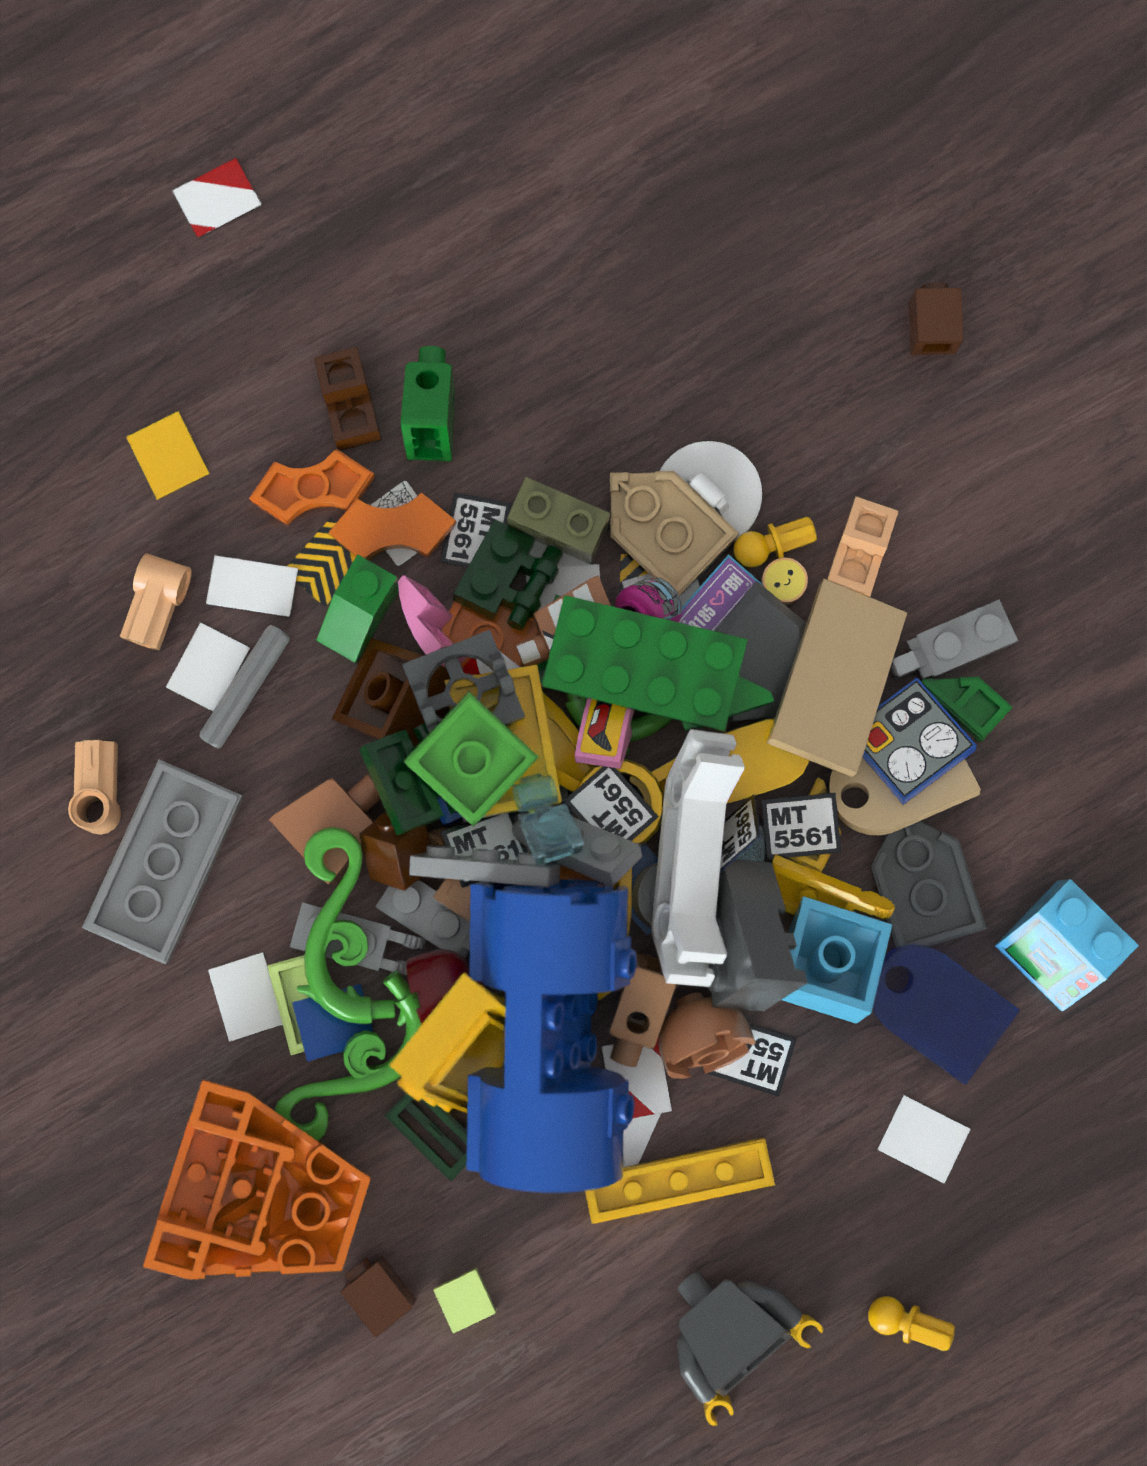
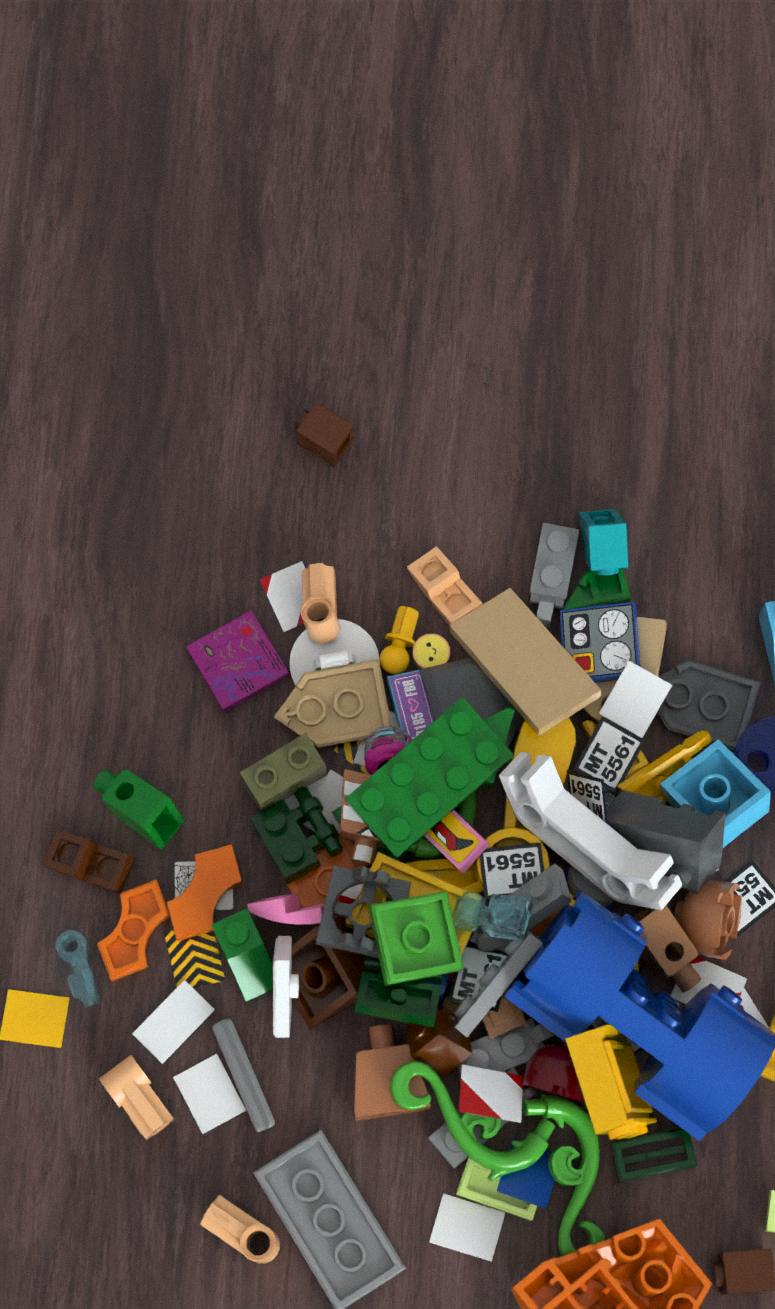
camera: 60 degrees left, 10 degrees down
sticker [440,493,511,567] -> none
none -> clear light blue plate [56,930,101,1007]
none -> magenta tile [186,610,289,713]
none -> white sticker [260,561,306,632]
none -> white plate [273,936,299,1038]
none -> light nougat piece [300,563,341,644]
none -> white sticker [459,1065,524,1123]
none -> teal slope [579,509,628,575]
none -> white sticker [599,661,672,738]

